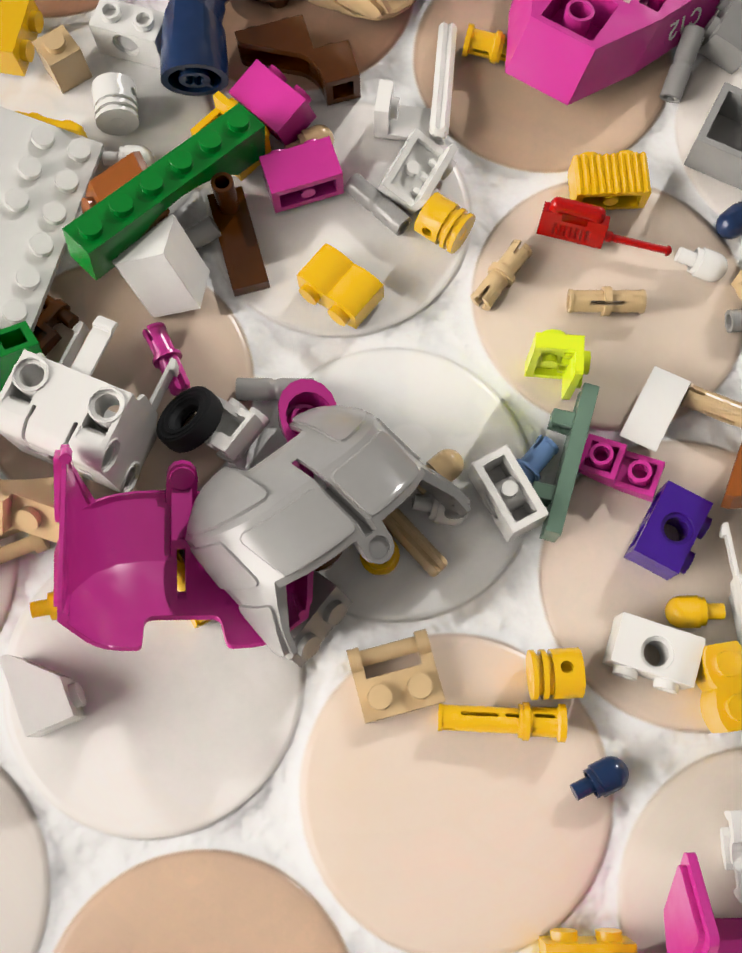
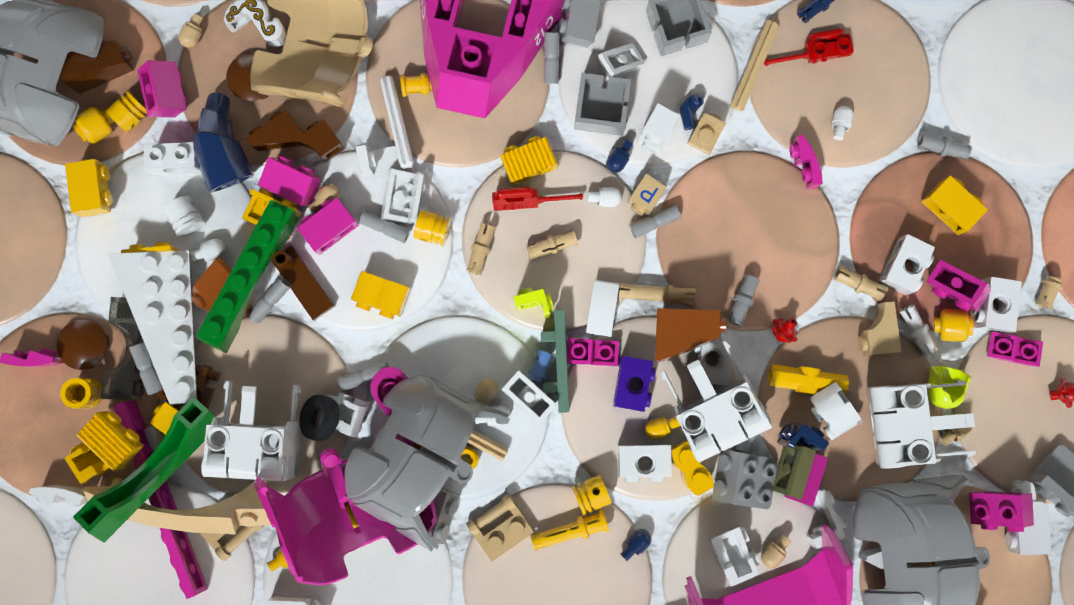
camera: 20 degrees left, 10 degrees up
tan brick [32,24,93,94] -> none
white slope [112,214,210,318] -> none
dark pink axle [142,322,190,396] -> none

